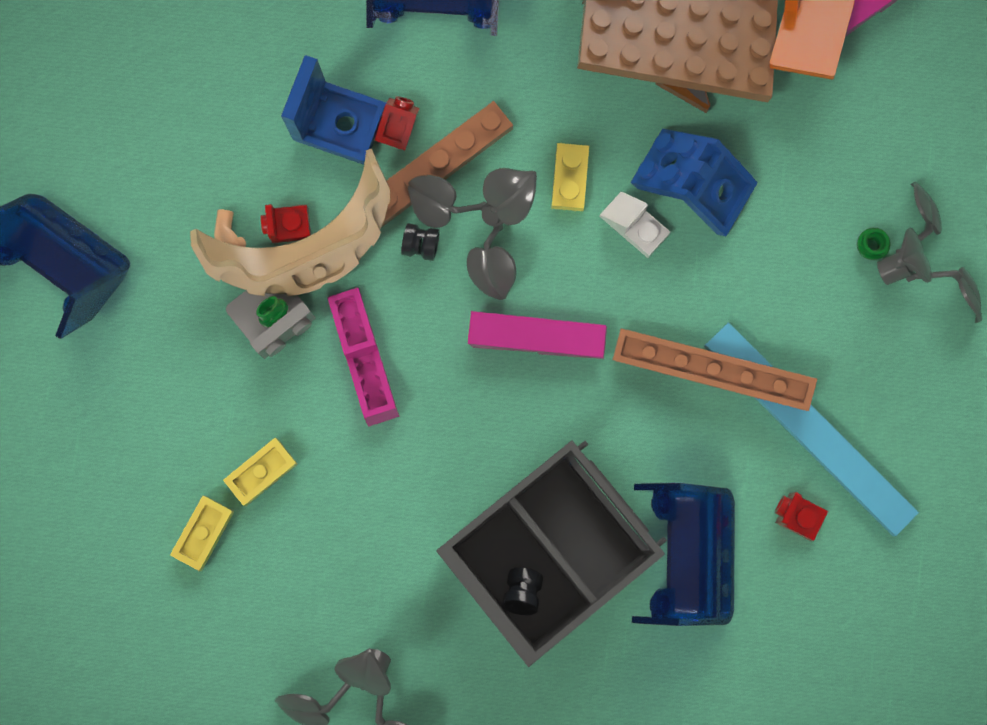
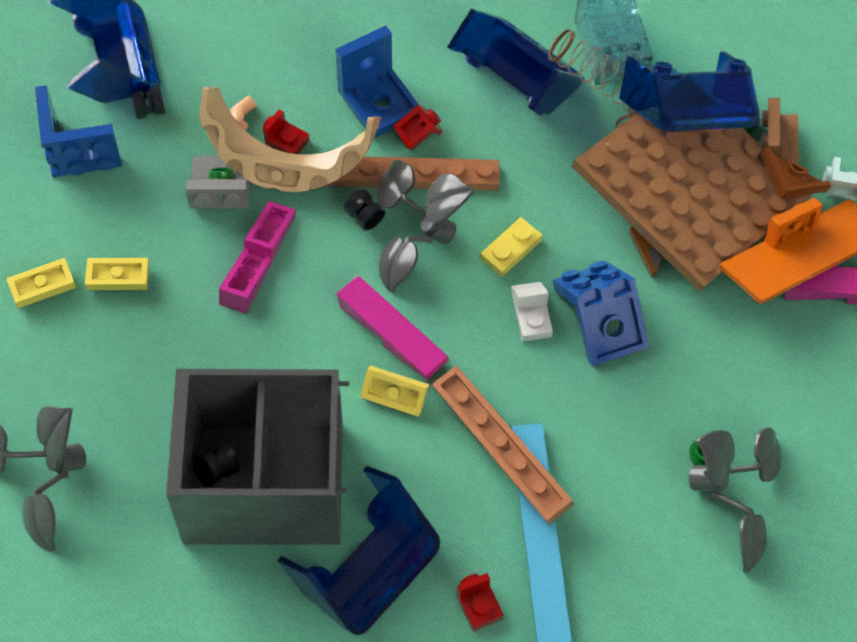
camera: 35 degrees right, 20 degrees down
none -> blue bracket [35,85,122,177]
none -> black wheel [131,86,166,119]
none -> light yellow plate [360,365,429,417]

